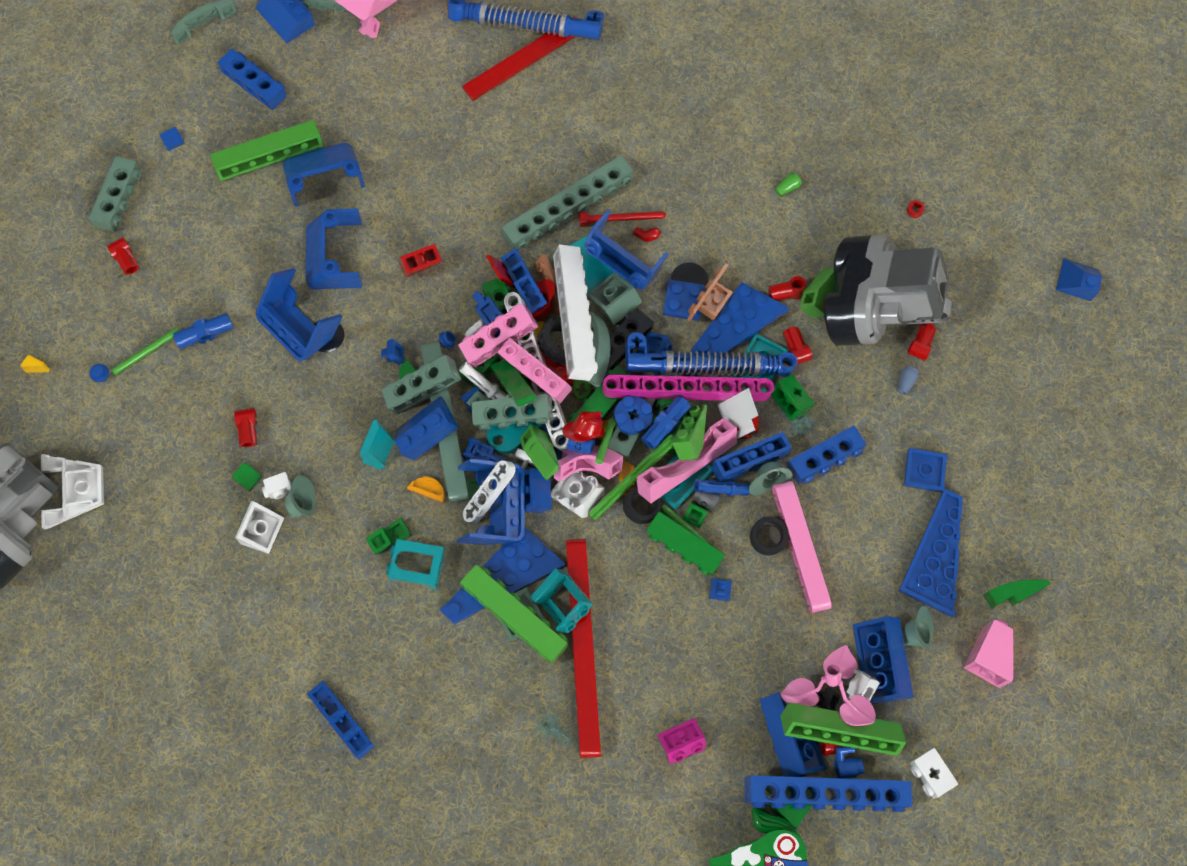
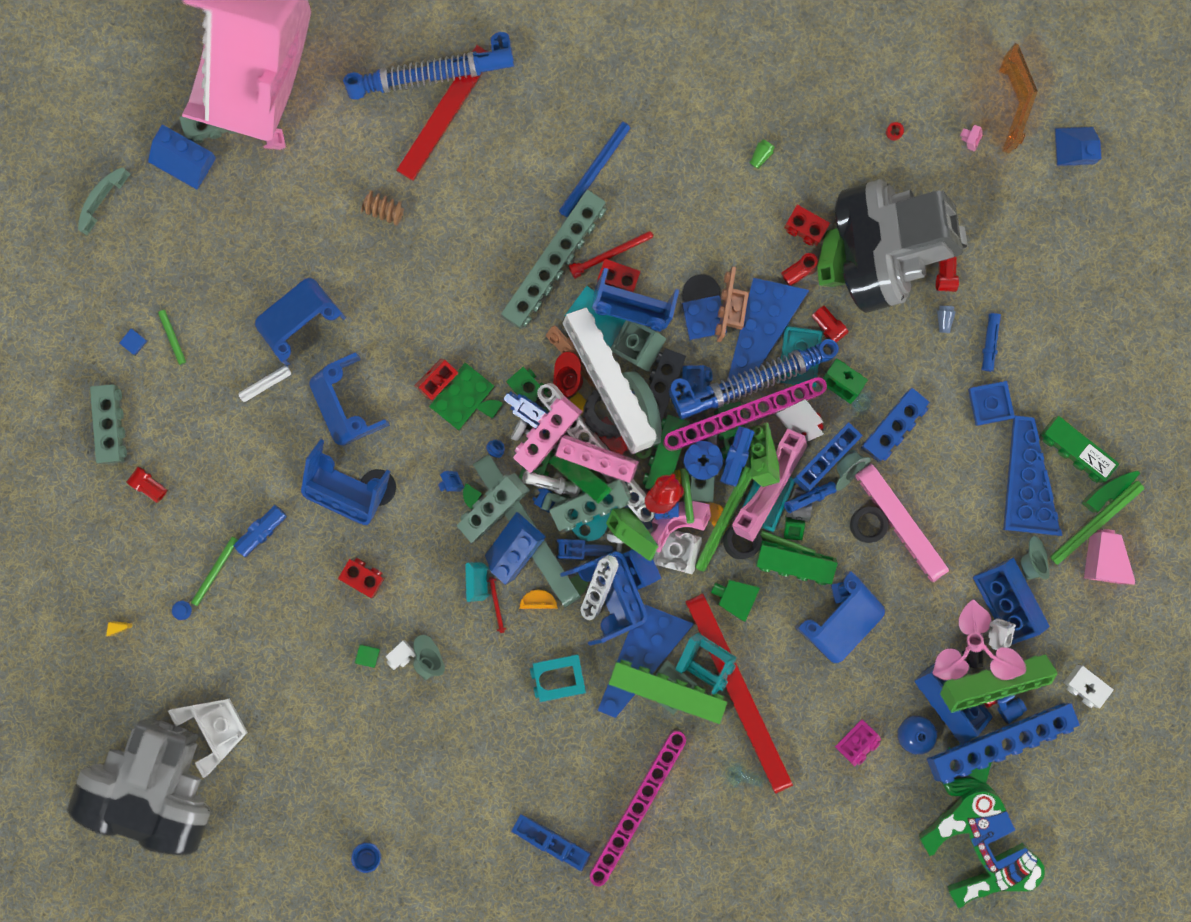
camera: 20 degrees left, 15 degrees up
bright green brick [210,120,324,181] -> none
blue brick [217,49,287,110] -> none
red piece [234,408,257,448] -> none
white slope [235,501,284,554] -> none
green slope [366,518,412,555] -> none
red piece [486,254,515,288] -> none
blue slope [501,248,548,314] -> none
red arm [633,227,661,242] -> none
none -> bright green bar [158,310,186,365]
none -> white axle [239,365,291,402]
none -> red brick [338,558,385,598]
none -> blue hair [351,842,381,873]
none -> medium nougat piece [361,190,404,226]
none -> green plate [429,363,495,431]
none -> green tile [477,400,503,419]
none -> red axle [487,577,506,633]
none -> blue axle [559,122,630,217]
none -> dark pink beam [590,730,686,886]
none -> red brick [597,259,641,293]
none -> green torso [711,580,760,622]
none -> red brick [784,204,830,246]
none -> blue windscreen [795,571,885,663]
none -> blue cylinder [897,715,937,755]
none -> bright pink tile [960,125,983,151]
none -> blue pin [981,313,1001,372]
none -> clear orange windscreen [999,43,1038,154]
none -> green brick [1040,416,1119,483]
none -> bright green axle [1050,481,1144,565]

